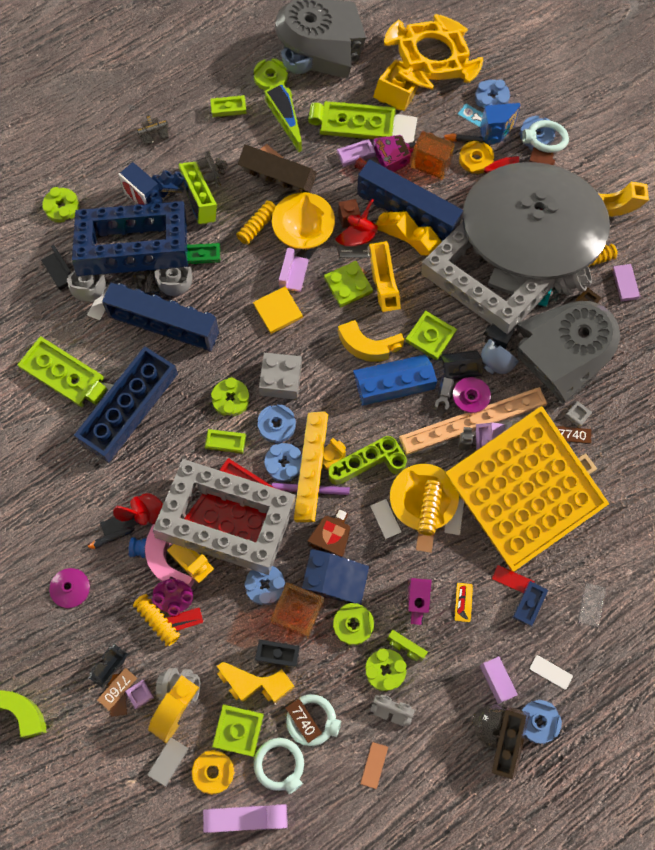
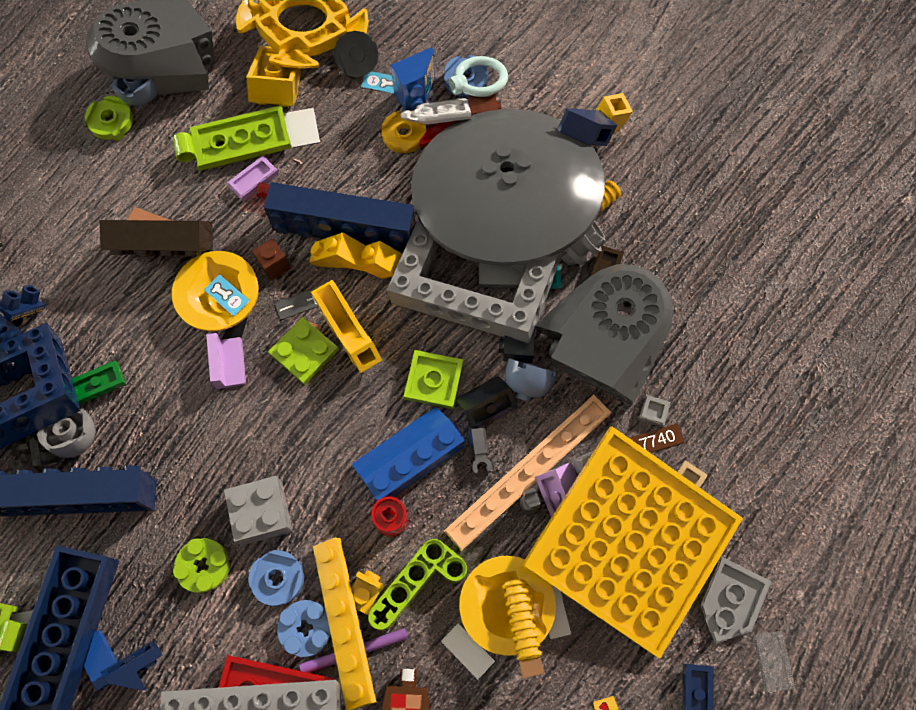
camera: 20 degrees left, 0 degrees up
lime slope [178,162,217,224] -> none
clear smoke hips [196,151,228,187] -> none
lime tile [205,429,246,454] -> none
lime plate [210,95,247,117] -> none
yellow piece [236,200,276,245] -> none
yellow tile [253,286,303,334] -> none
slope [264,82,302,152] -> none
red piece [336,199,378,247] -> none
yellow arch [338,320,404,362] -> none
magenta torso [373,135,417,172] -> none
clear orange brick [411,131,455,180] -> none
black piece [444,133,484,143] -> none
magenta dish [453,377,491,413] -> none
medium blue plate [475,80,510,108] -> none
red sticker [492,565,535,593] -> none
lavender tile [612,264,640,301] -> none
none -> blue tile [84,630,118,691]
none -> dark blue slope [100,641,163,691]
none -> medium azure sticker [204,274,250,316]
none -> black tile [334,30,379,77]
none -> red wheel [371,497,408,537]
none -> white tile [401,98,471,124]
none -> dark blue slope [557,108,617,146]
none -> light grey tile [700,557,772,644]

